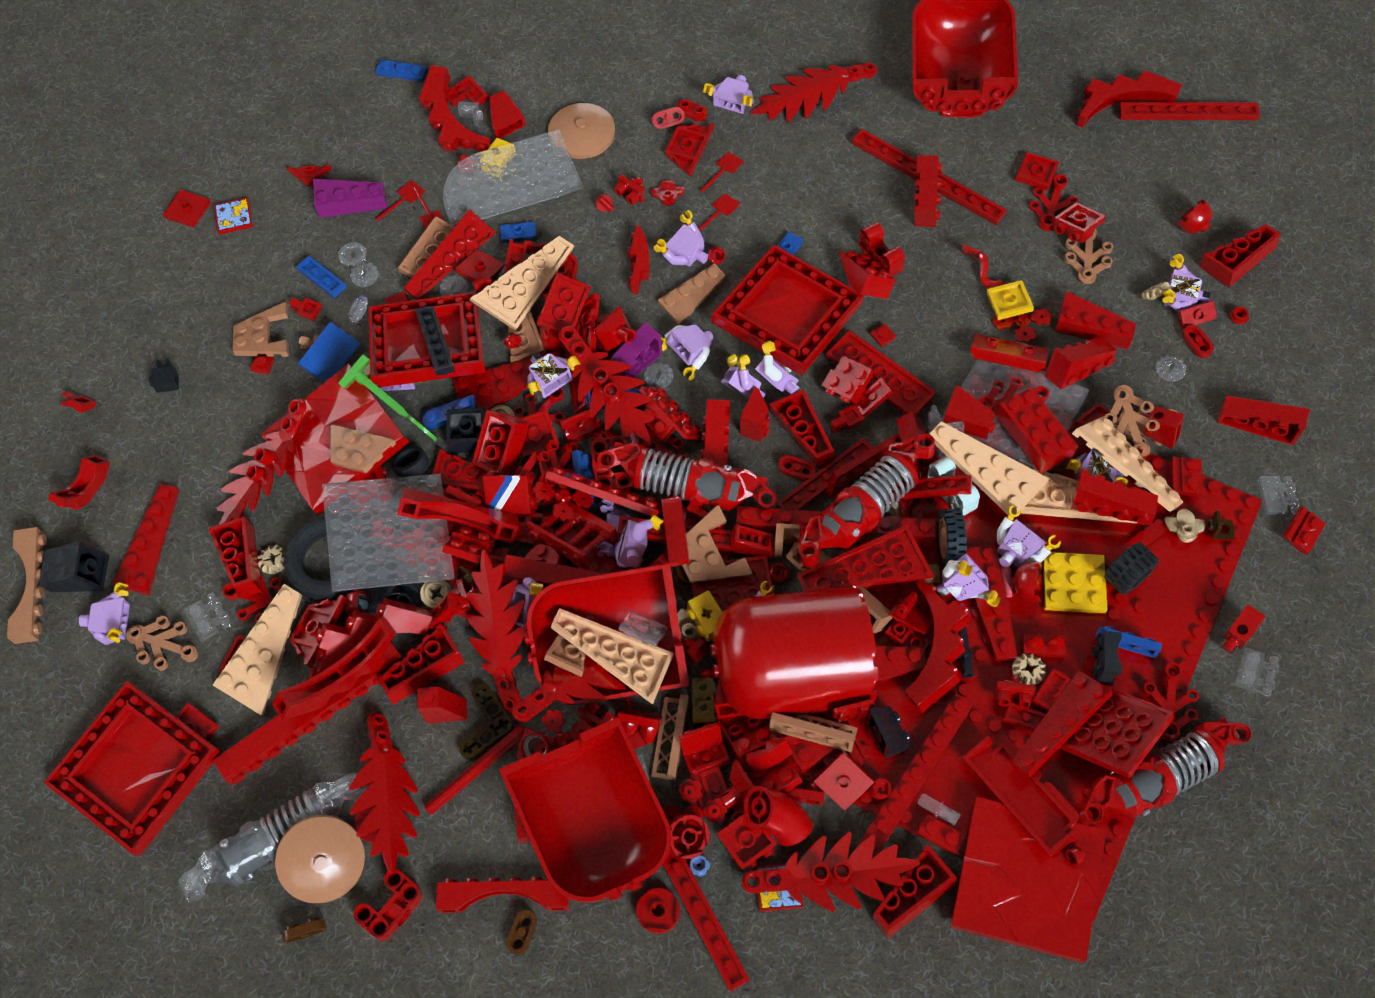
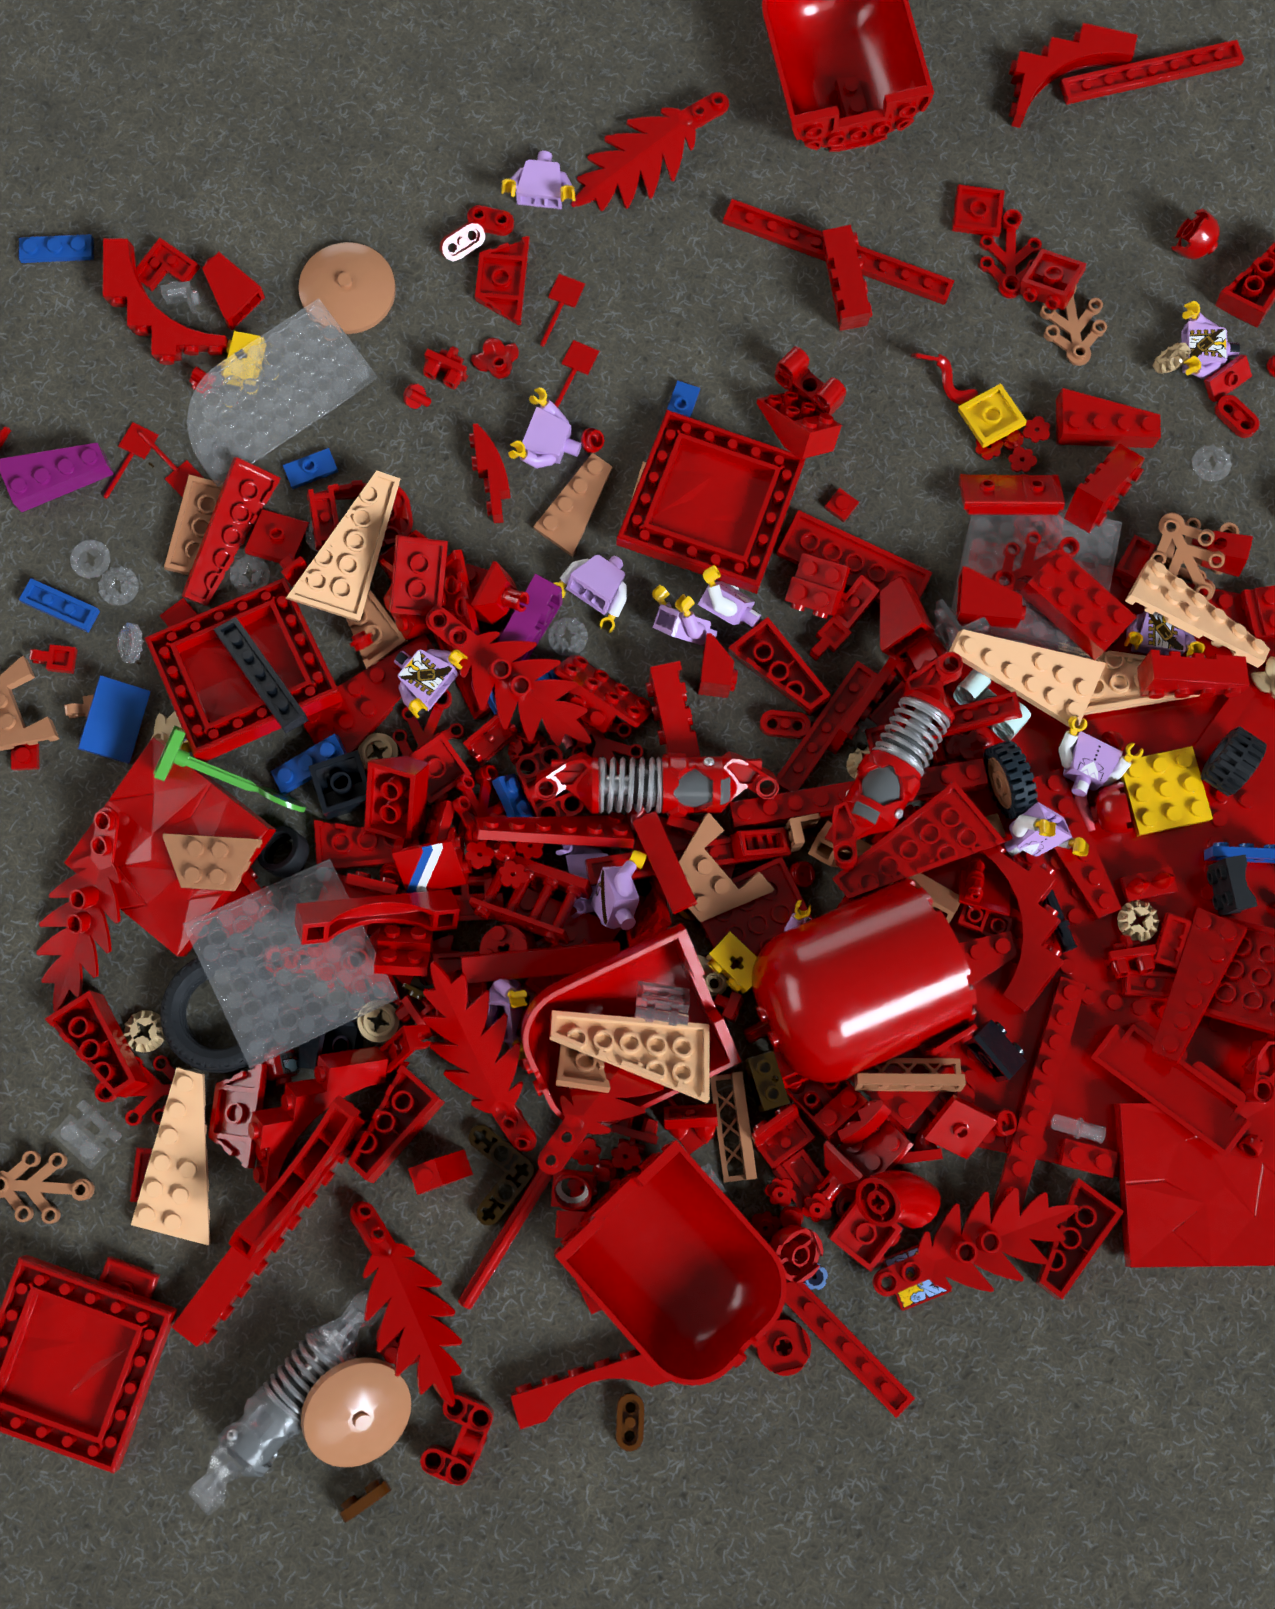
camera: 25 degrees left, 15 degrees up
none -> red slope [880,577,935,659]

